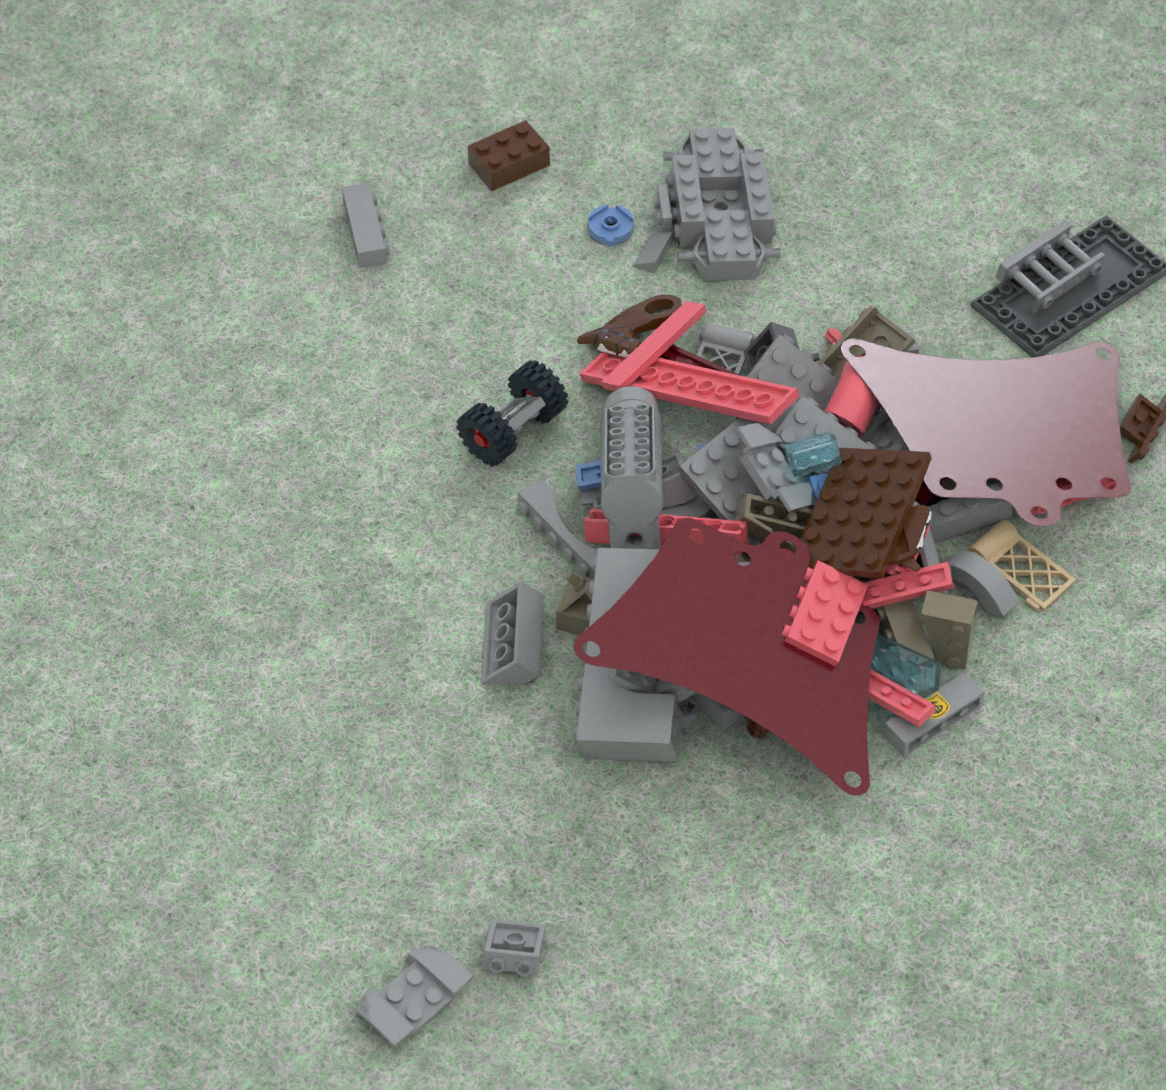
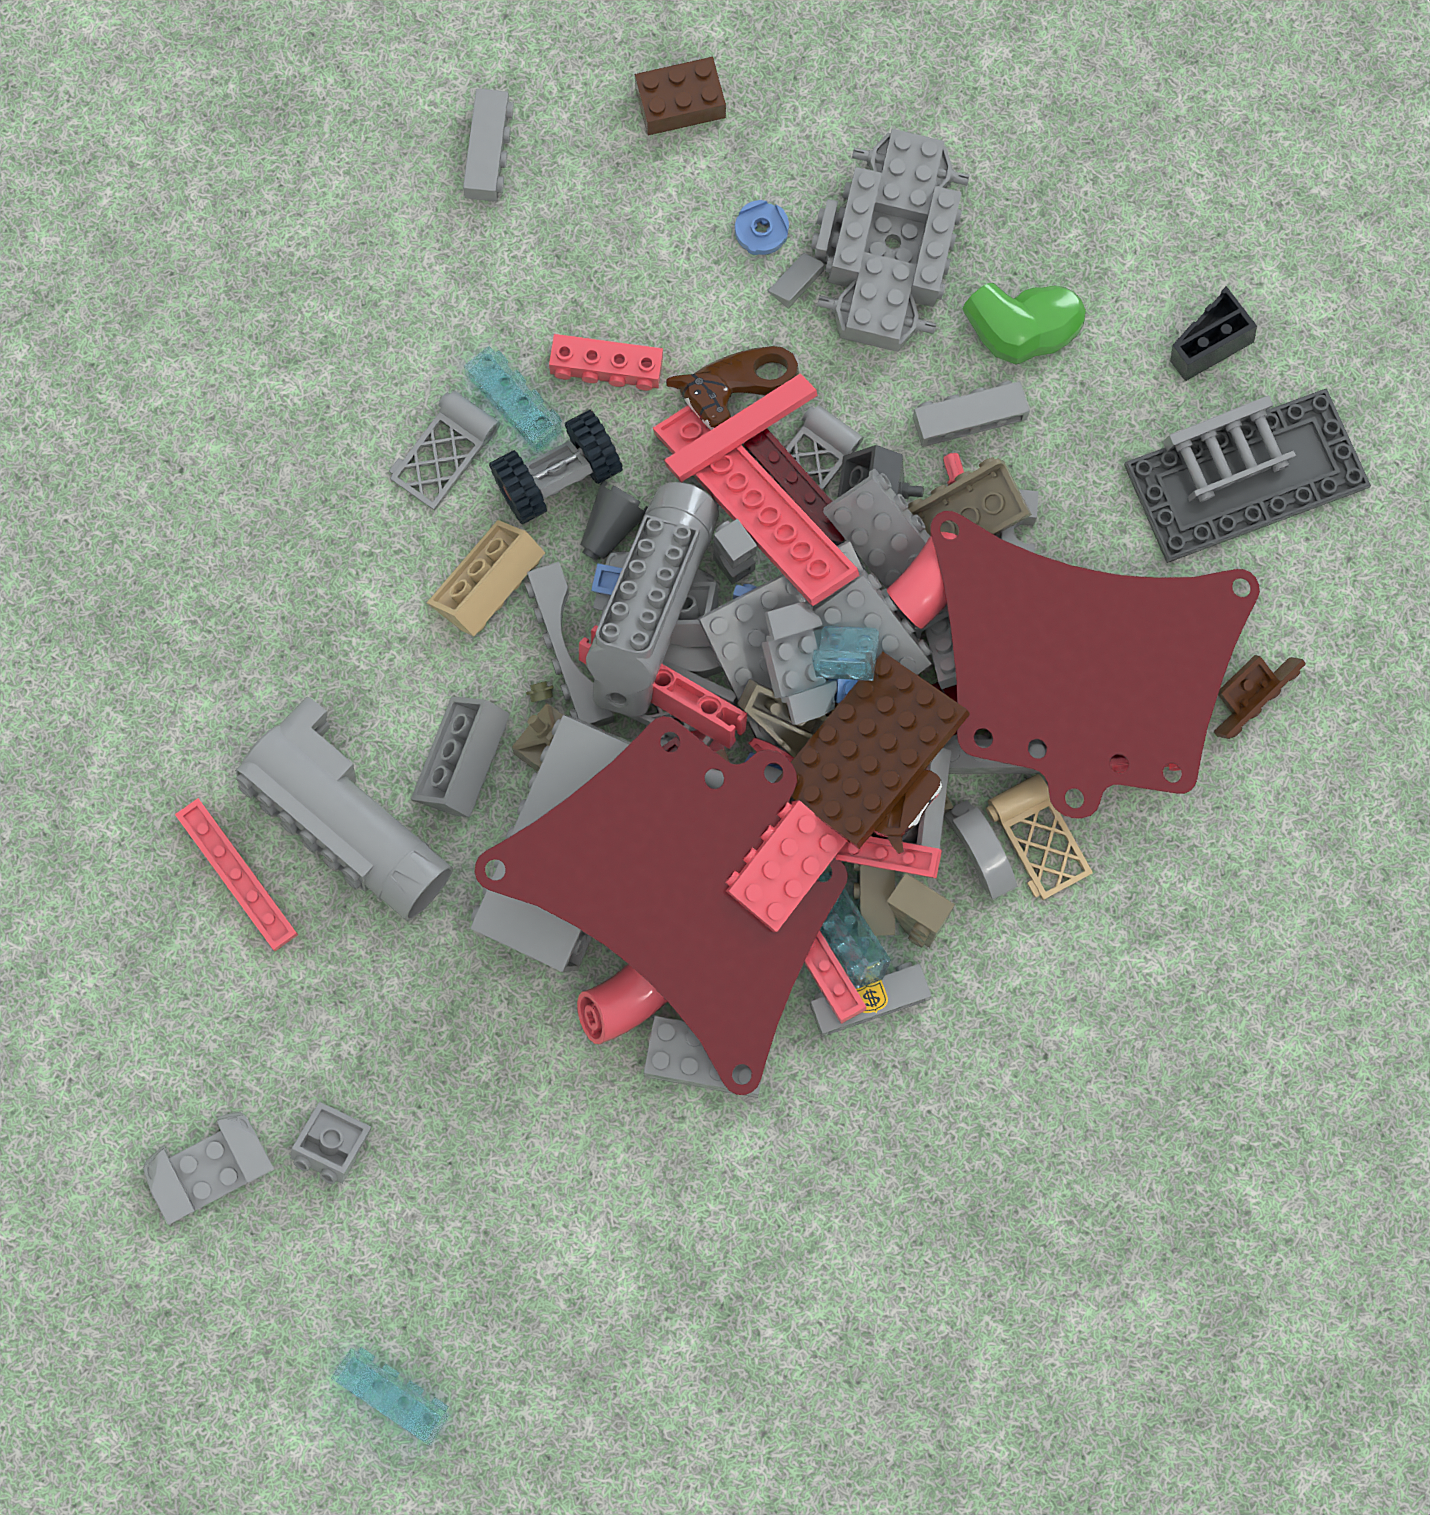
camera: 15 degrees right, 25 degrees up
none -> coral plate [175,798,298,952]
none -> light grey piece [235,697,453,921]
none -> light grey piece [389,391,500,511]
none -> tan slope [427,520,545,636]
none -> clear light blue brick [464,346,562,453]
none -> olive plate [526,681,554,702]
none -> coral brick [549,334,663,391]
none -> coral brick [577,964,667,1044]
none -> dark grey cone [580,480,648,561]
none -> light grey brick [644,1016,762,1098]
none -> light grey arch [713,519,757,585]
none -> light grey brick [913,381,1030,447]
none -> bright green piece [962,283,1086,365]
none -> black wedge [1170,286,1257,381]

